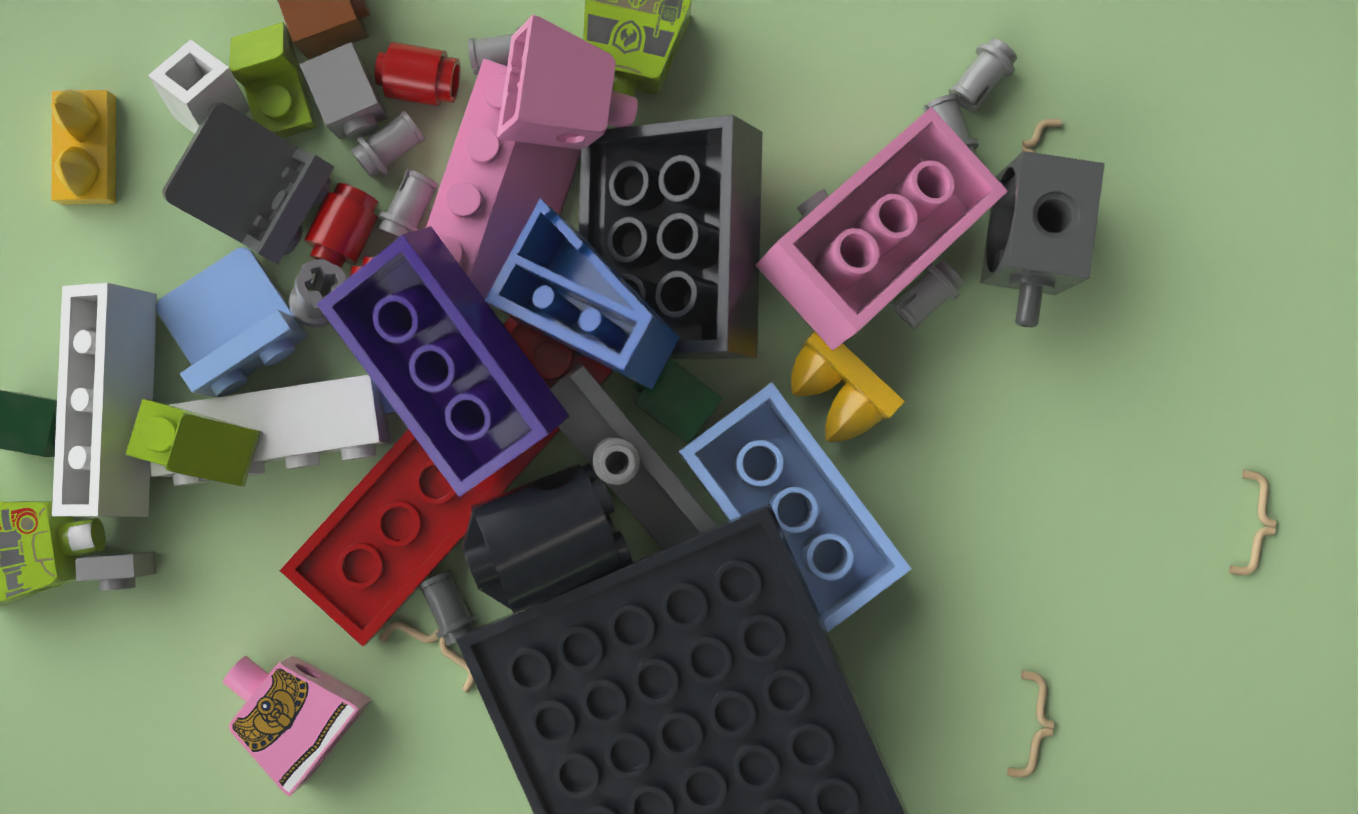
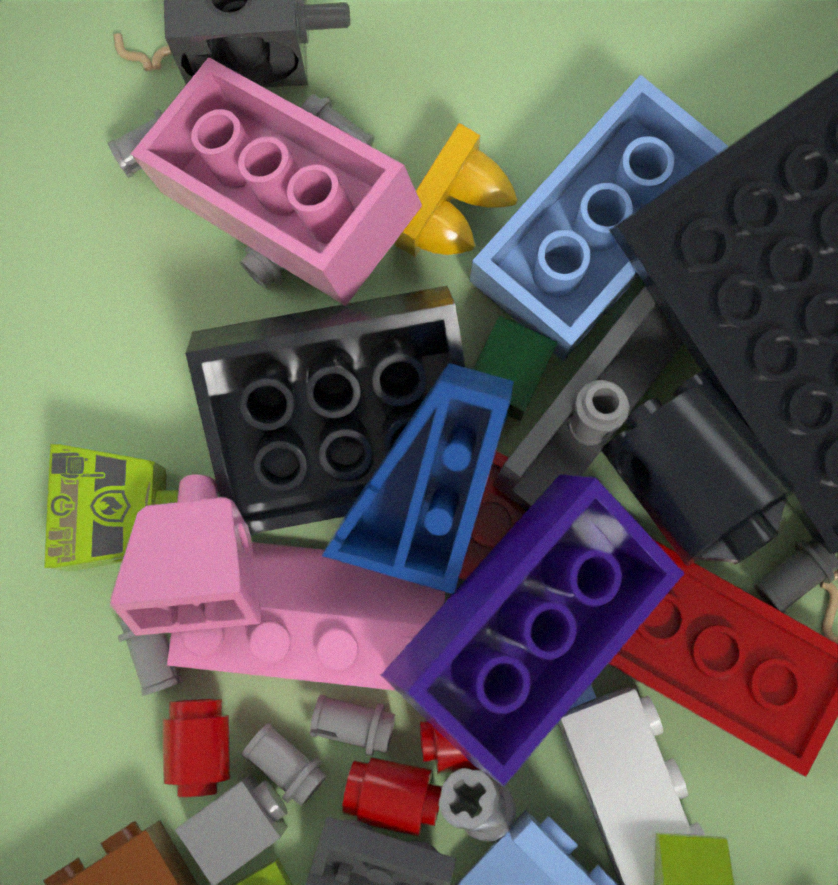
camera: 90 degrees left, 5 degrees down
light grey pin [949,38,1017,113] -> none

